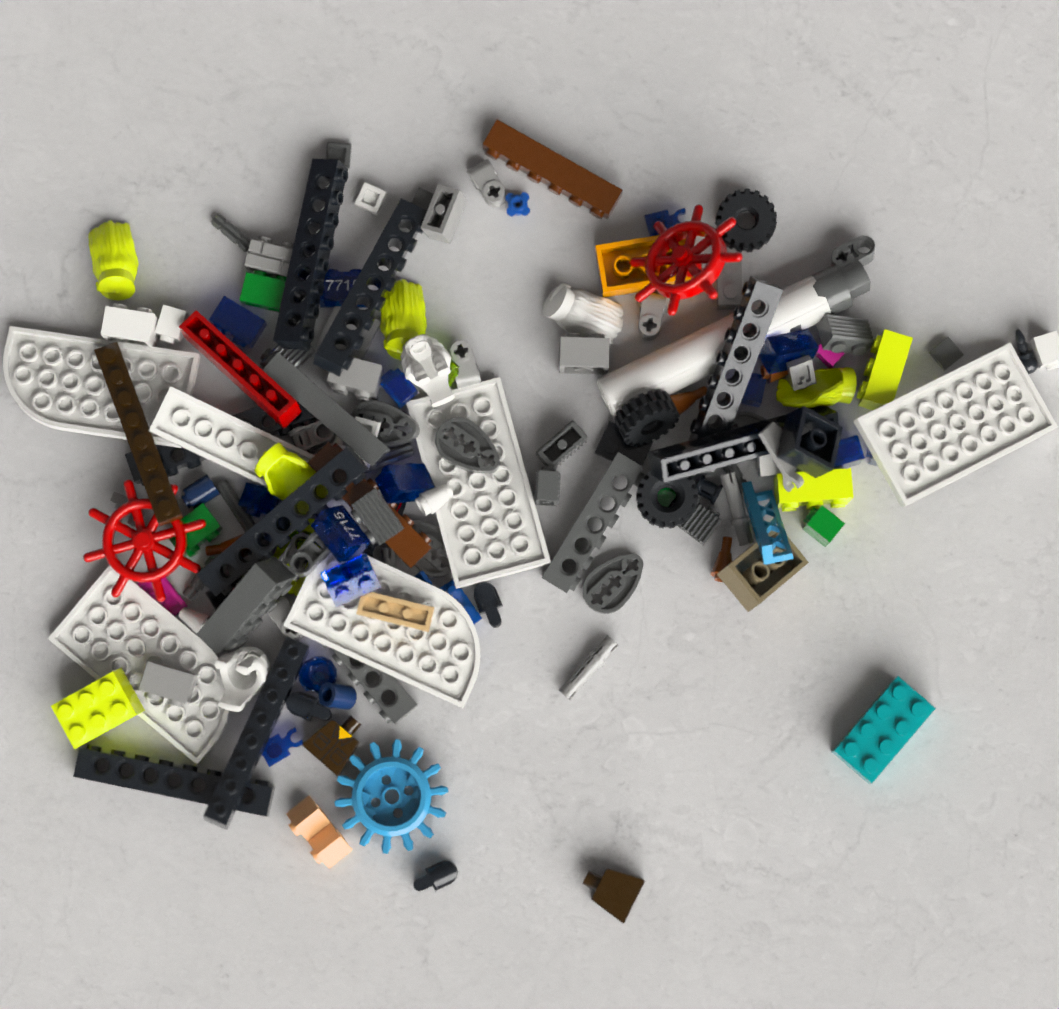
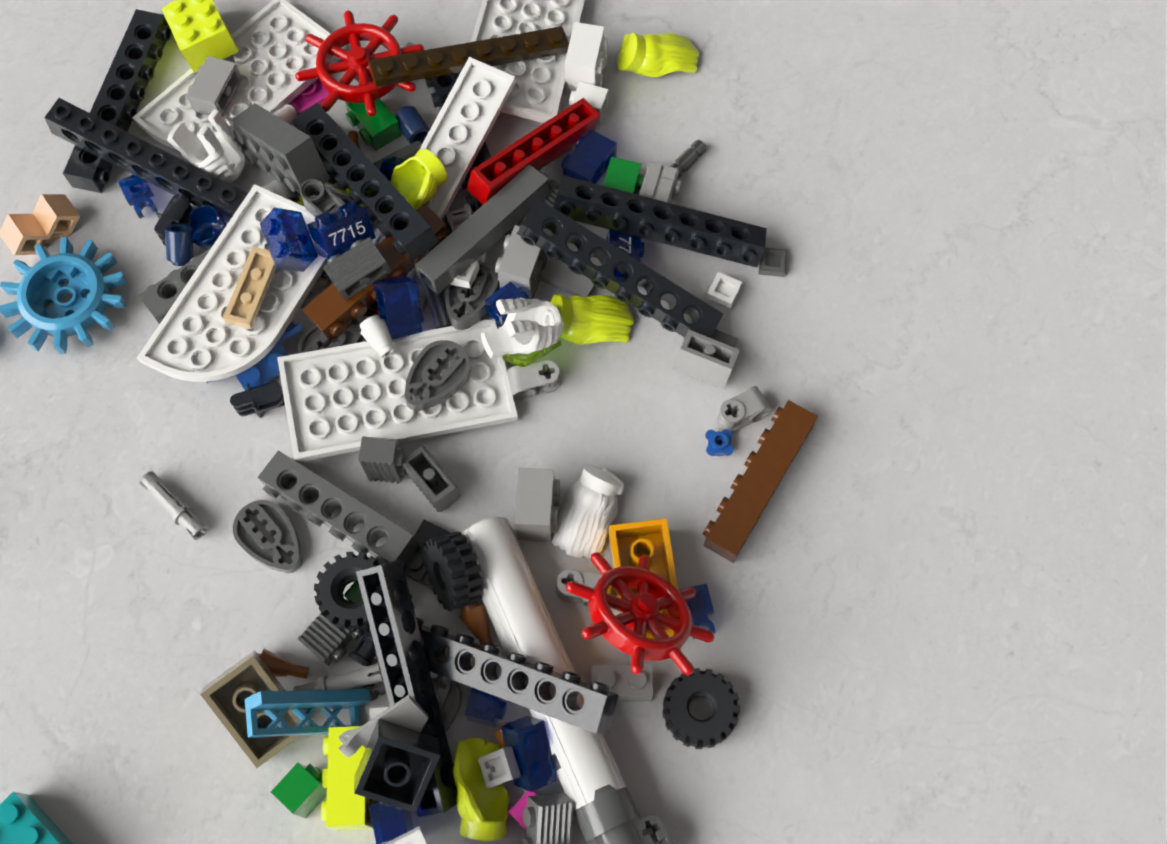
camera: 90 degrees right, 15 degrees down
dark brown torso [302,715,361,776] -> none

